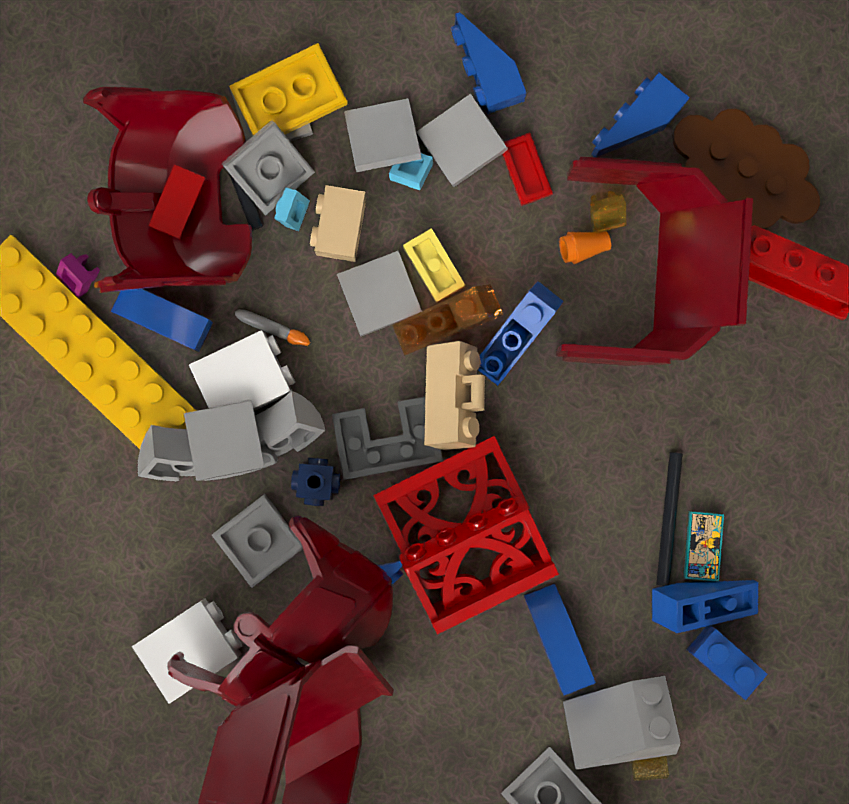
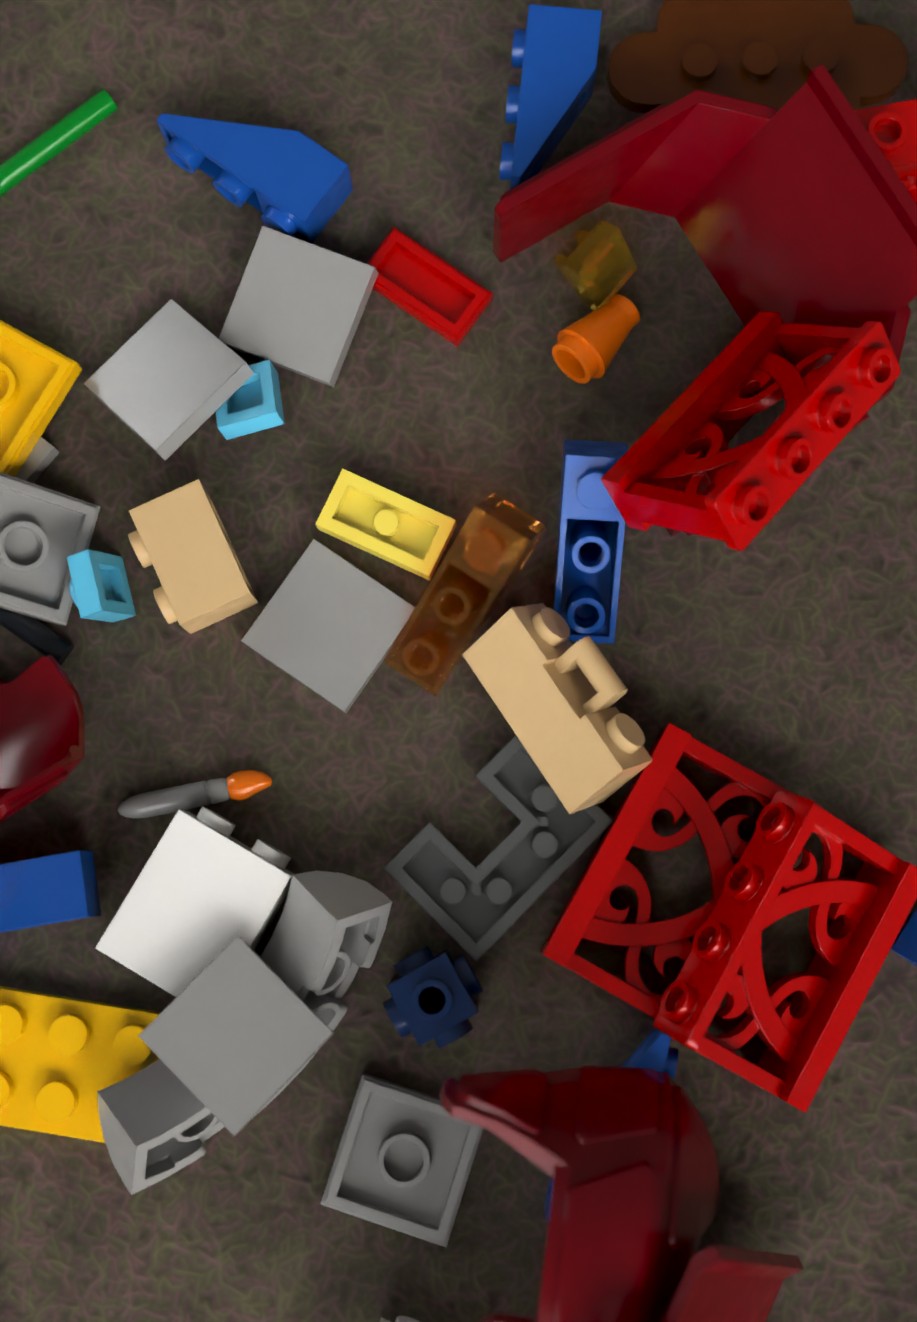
camera: 30 degrees left, 5 degrees down
none -> red fence [601,311,901,551]

